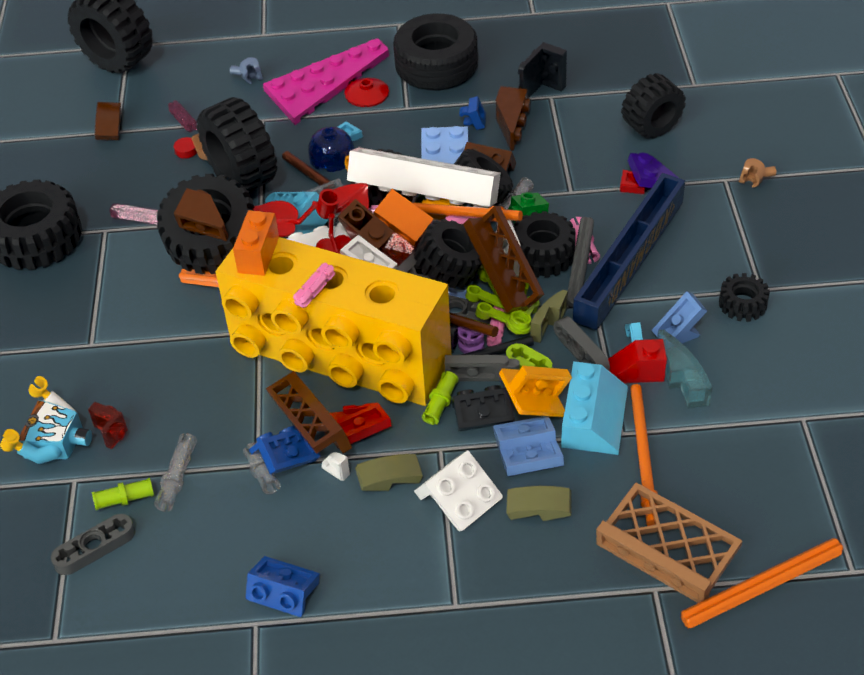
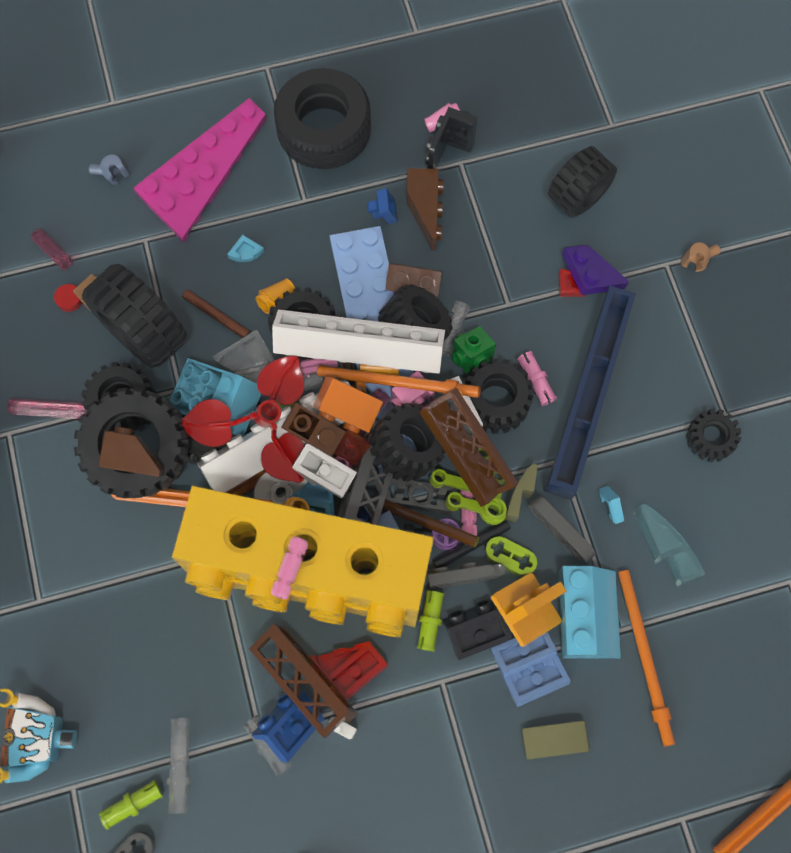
camera: 15 degrees left, 25 degrees up
clear red bracket [88,402,128,449] -> none
orange brick [233,210,279,276] -> none
clear blue cylinder [308,127,355,172] -> none
red dish [345,78,389,107] -> none
olive slope [355,454,423,491] -> none
white bracket [414,450,503,531] -> none
dark grey axle [567,217,594,307] -> none
medium nougat fence [596,482,743,603] -> none
red slope [608,339,667,383] -> none
medium blue slope [652,291,707,349] -> none

